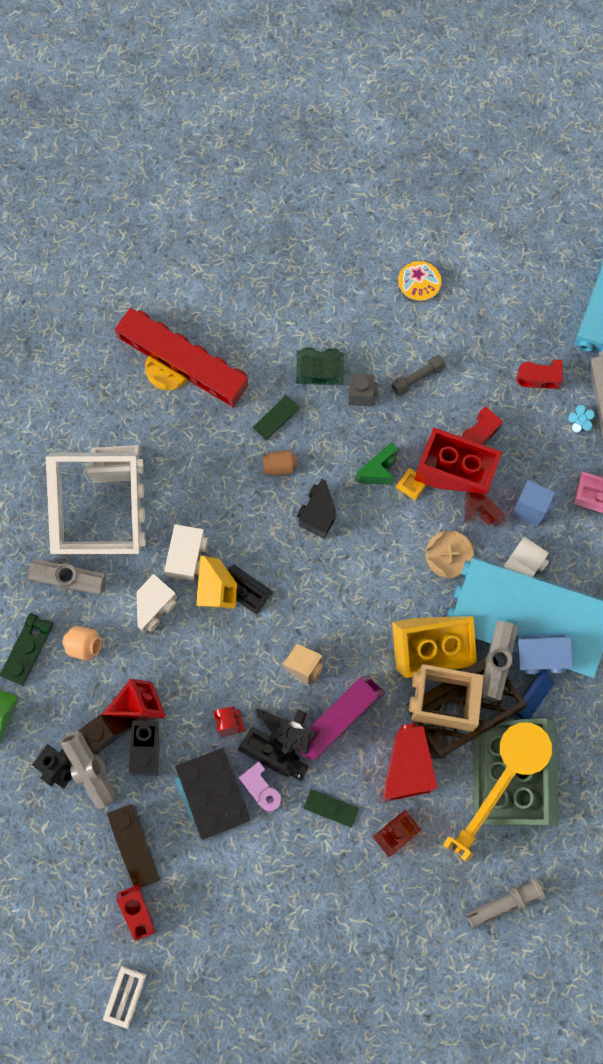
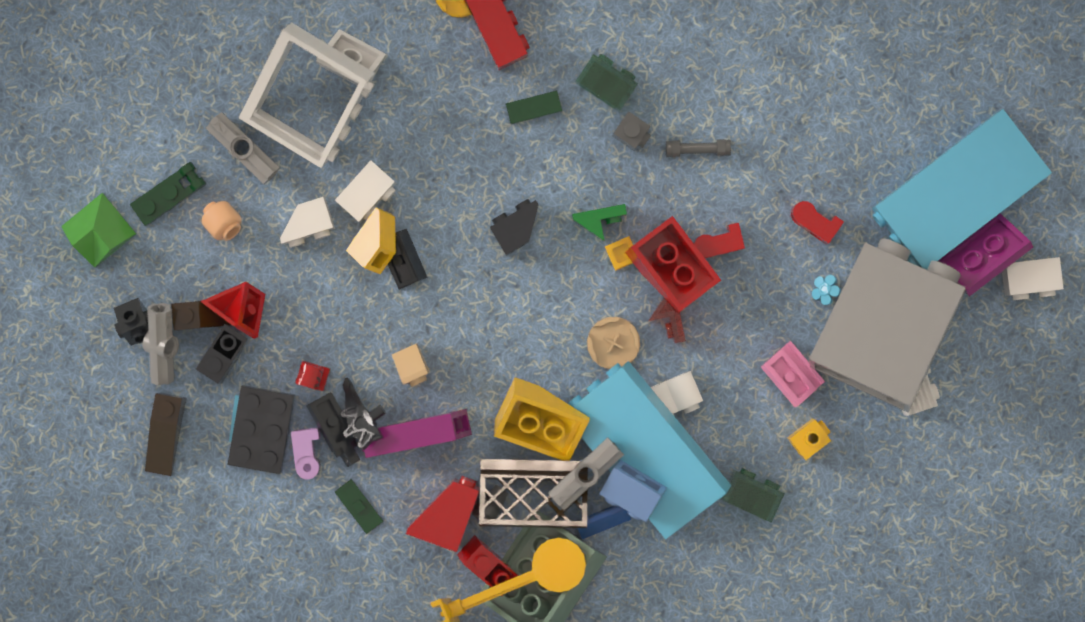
camera: 30 degrees right, 15 degrees up
white tile [103,966,147,1029] -> none
red leg [116,883,156,941] -> none
medium nougat brick [262,450,298,476] -> none
clear red slope [372,810,421,858] -> none
tile [397,260,443,305] -> none
tan window [409,664,484,732] -> none
medium blue brick [511,480,556,527] -> none
none -> red slope [457,535,519,597]

